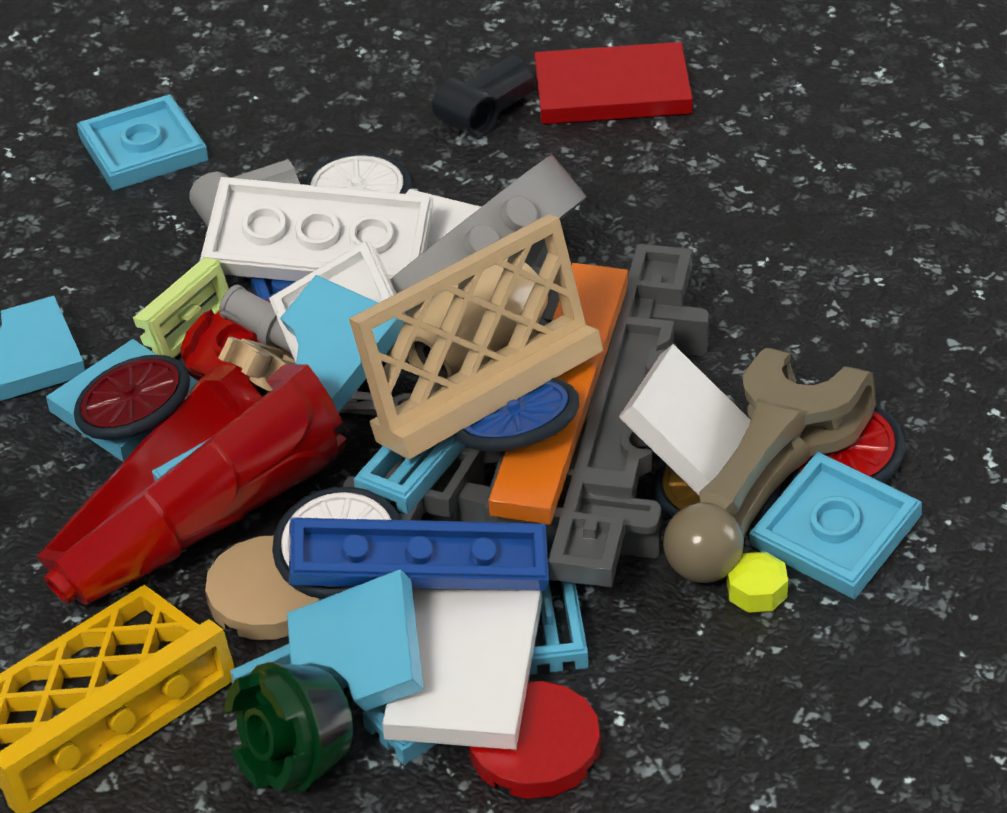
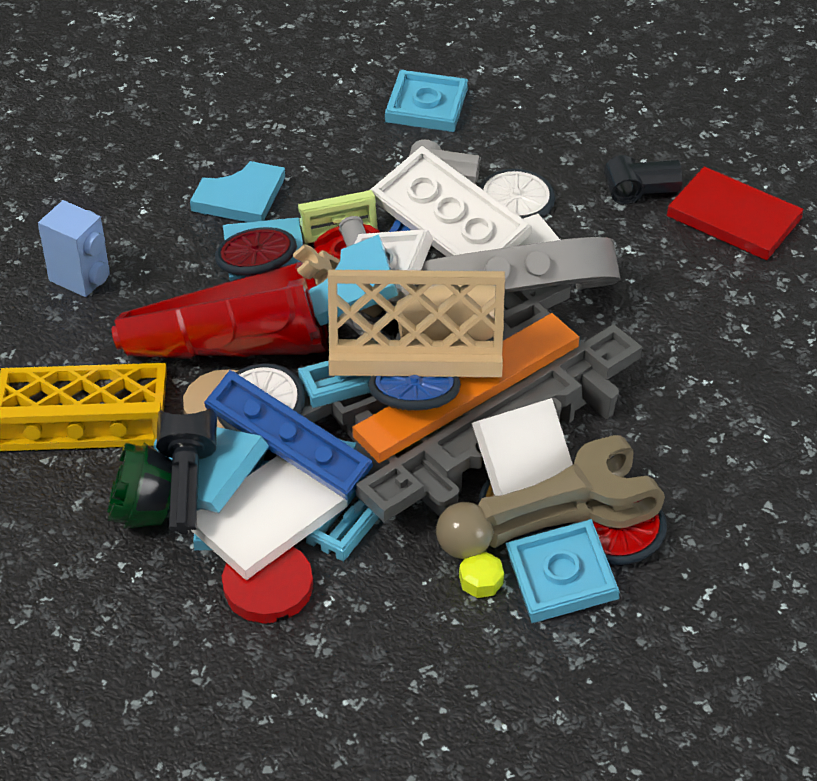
camera: 35 degrees right, 5 degrees up
none -> black piece [156,408,217,534]

